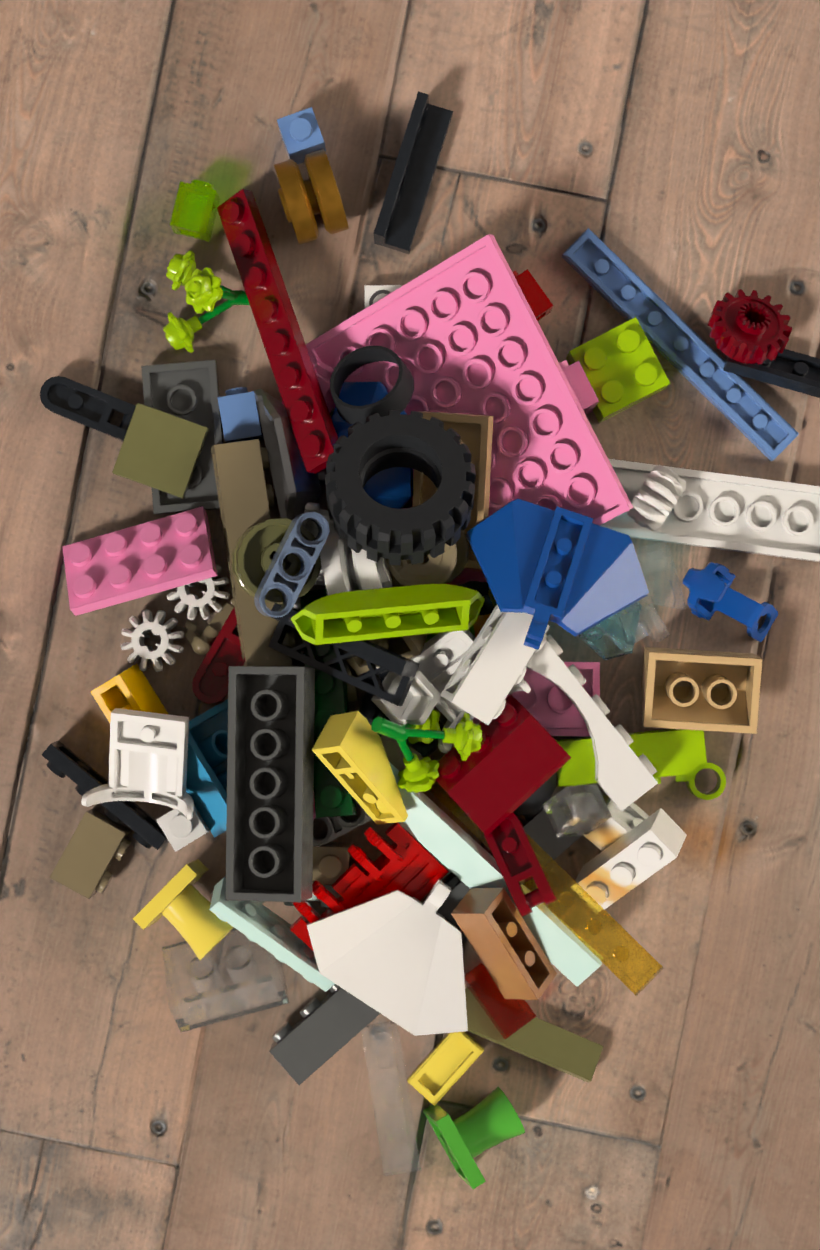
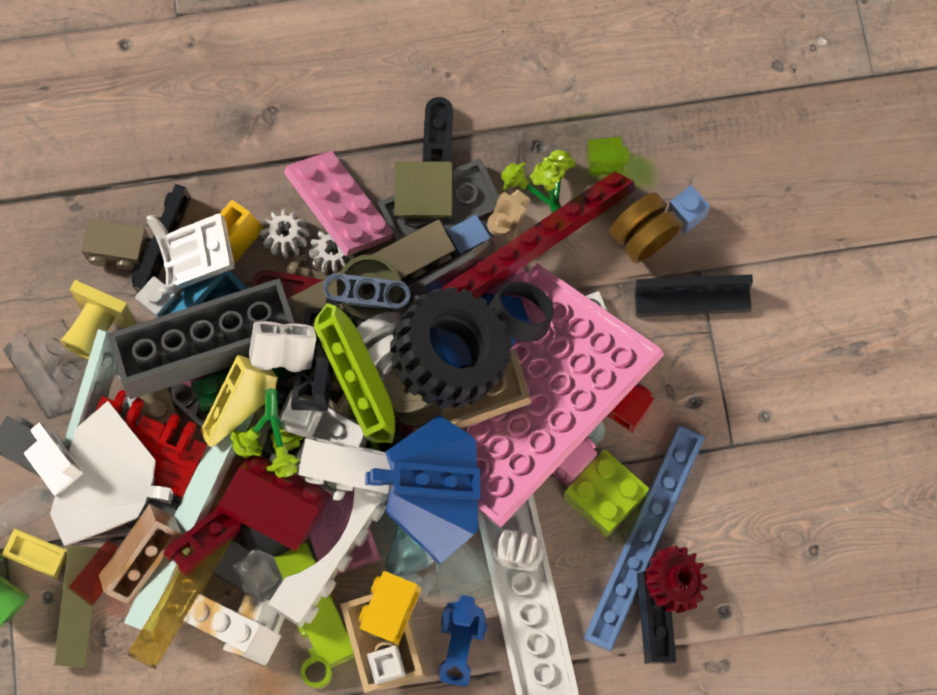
camera: 70 degrees right, 15 degrees down
none -> white panel [24,423,84,496]
none -> white brick [249,321,316,372]
none -> yellow brick [359,571,422,645]
none -> white tile [367,645,406,685]
none -> tan hips [487,190,530,241]

